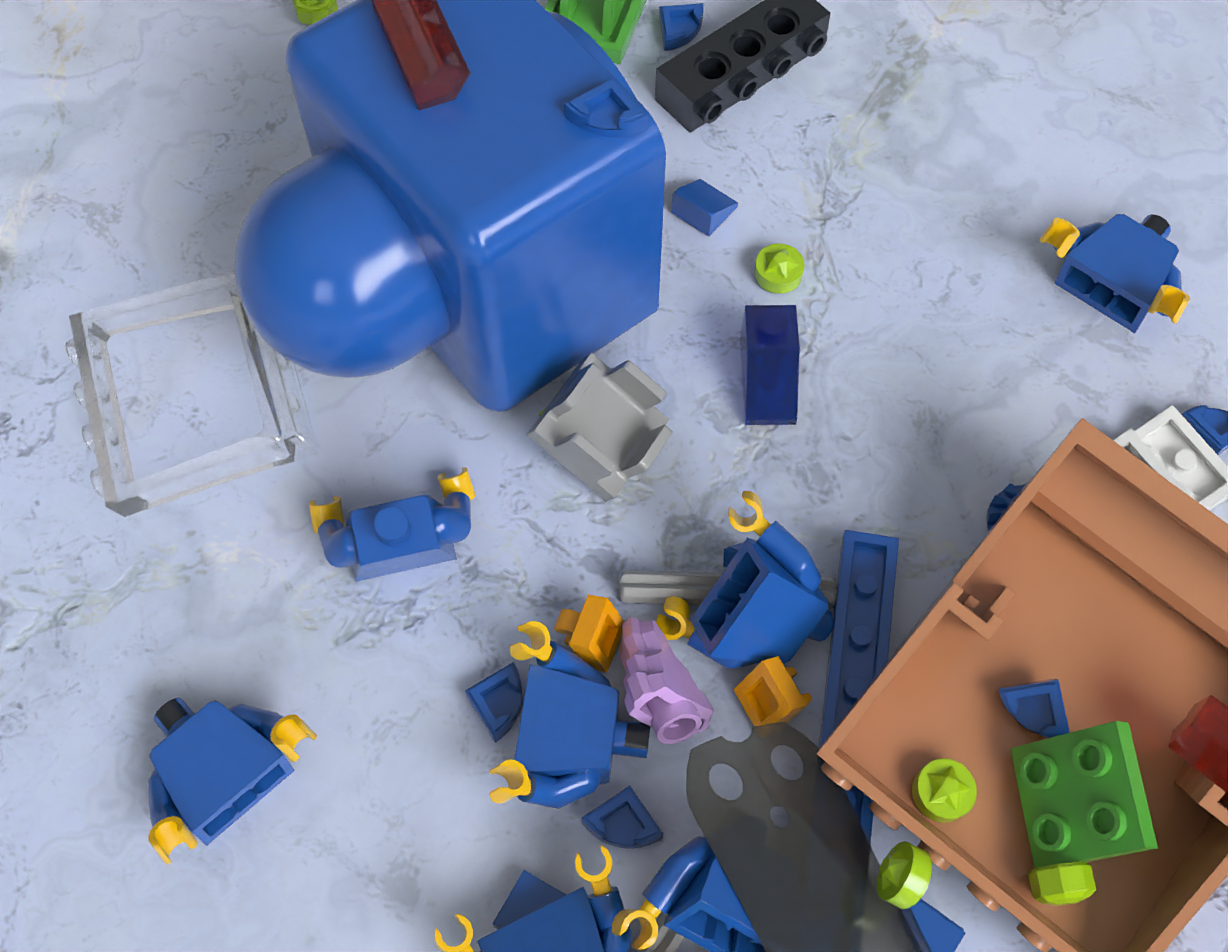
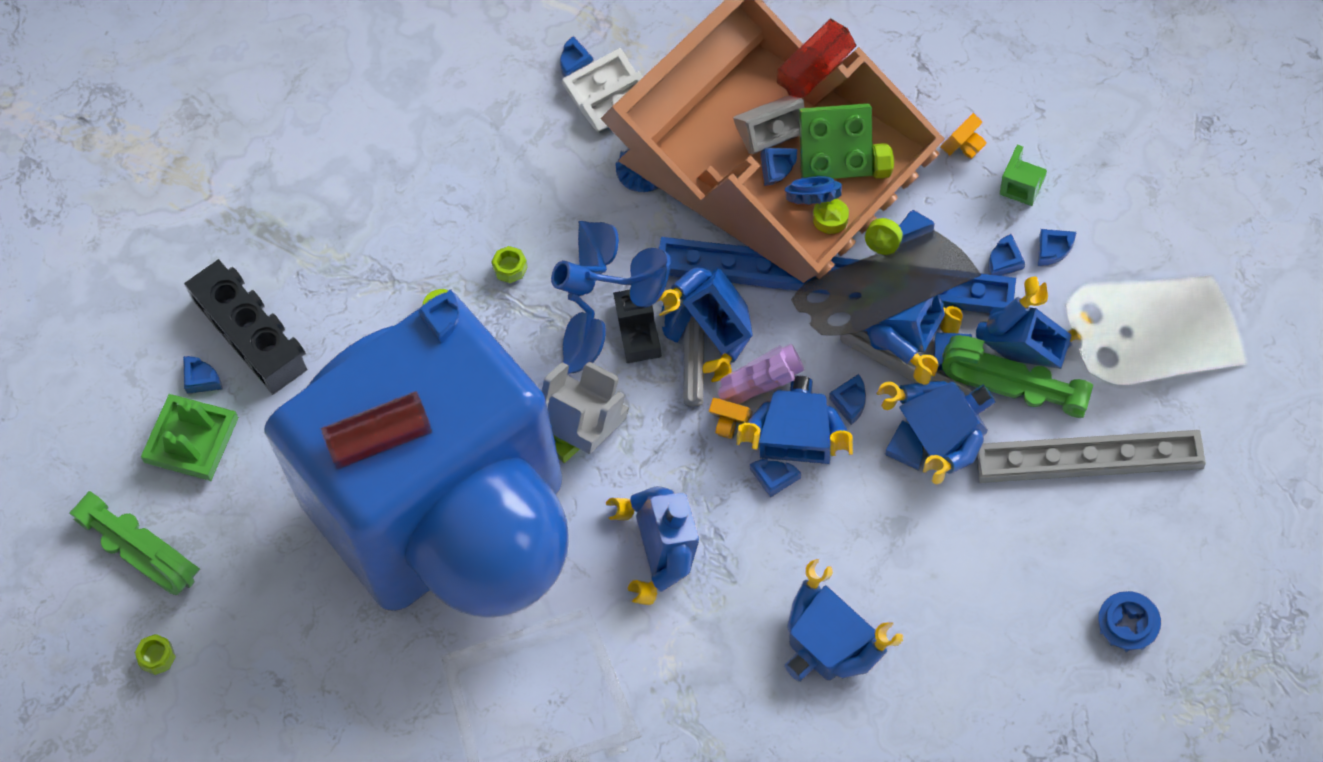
camera: 85 degrees left, 0 degrees up
light orange tile [733,656,812,738] -> none
clear blue slope [740,305,800,425] -> none
torso [1039,214,1190,333] -> none
none -> lime tile [491,246,528,283]
none -> blue plant [551,221,671,374]
none -> black slope [613,289,662,363]
none -> light grey slope [733,96,805,154]
none -> blue gear [785,176,842,205]

